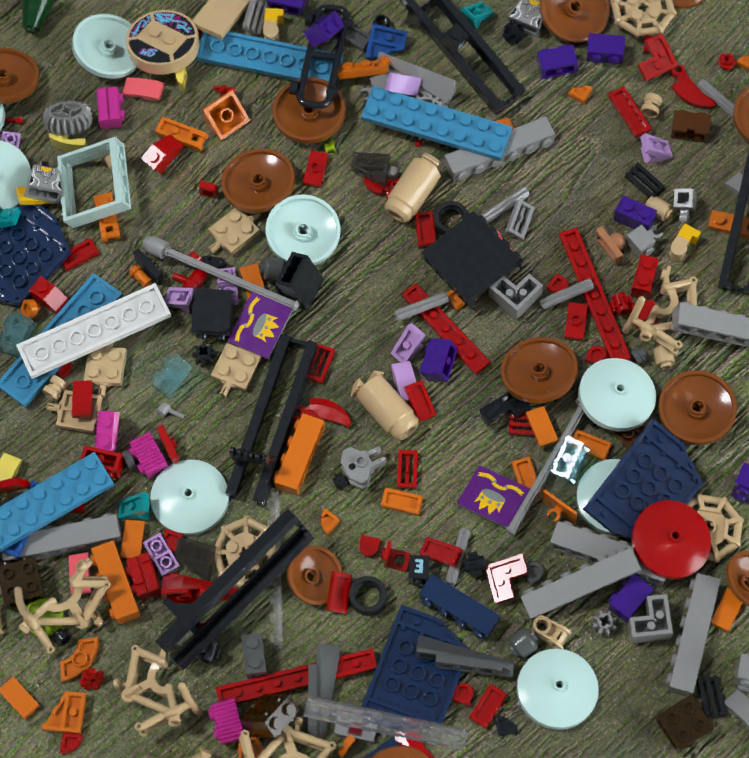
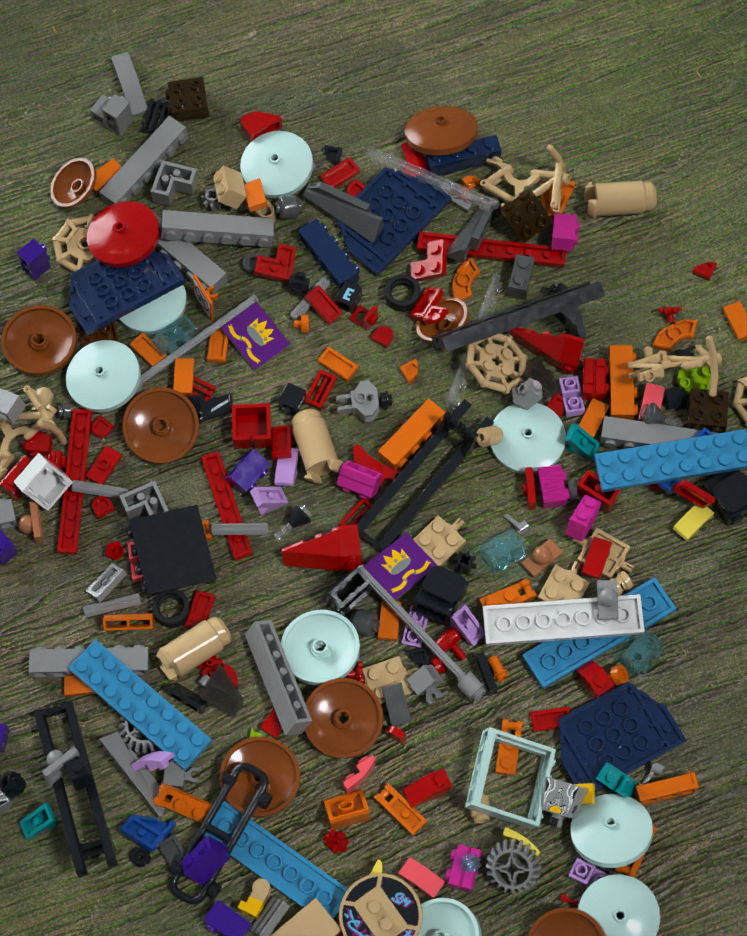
camera: 160 degrees left, 0 degrees up
orange wing [41,691,87,734] -> none
tan piece [113,645,203,737] -> none
dark purple brick [608,574,653,624] -> none
none -> white container [14,453,73,511]
none -> light grey tile [42,747,80,785]
none -> orange piece [103,613,154,631]
none -> red plate [105,541,124,560]
none -> black slope [167,683,209,714]
none -> tan brick [213,165,247,209]
none -> red piece [232,403,272,449]
none -> red slope [240,111,283,143]
none -> orange tile [244,178,268,212]
none -> light grey brick [245,620,312,735]
none -> piece [272,504,313,543]
none -> black brick [278,383,306,416]
none -> red wedge [282,524,362,571]
none -> orange tile [294,314,309,333]
none -> dark pink brick [336,460,383,499]
none -> coral slope [343,755,376,794]
none -> red plant [347,661,364,684]
none -> dark grey tile [382,682,411,726]
none -> light grey brick [407,665,443,704]
none -> plate [410,239,447,282]
none -> red tile [423,306,448,324]
none -> orange tile [452,257,480,302]
none -> clear light blue plate [460,854,481,872]
none -> tan brick [476,426,503,447]
none -> orange plate [479,578,537,609]
none -> light grey brick [512,378,543,410]
none -> nougat tile [521,539,563,578]
none -> light grey tile [597,580,619,620]
none -> piece [640,403,683,427]
none -> black tile [665,386,687,410]

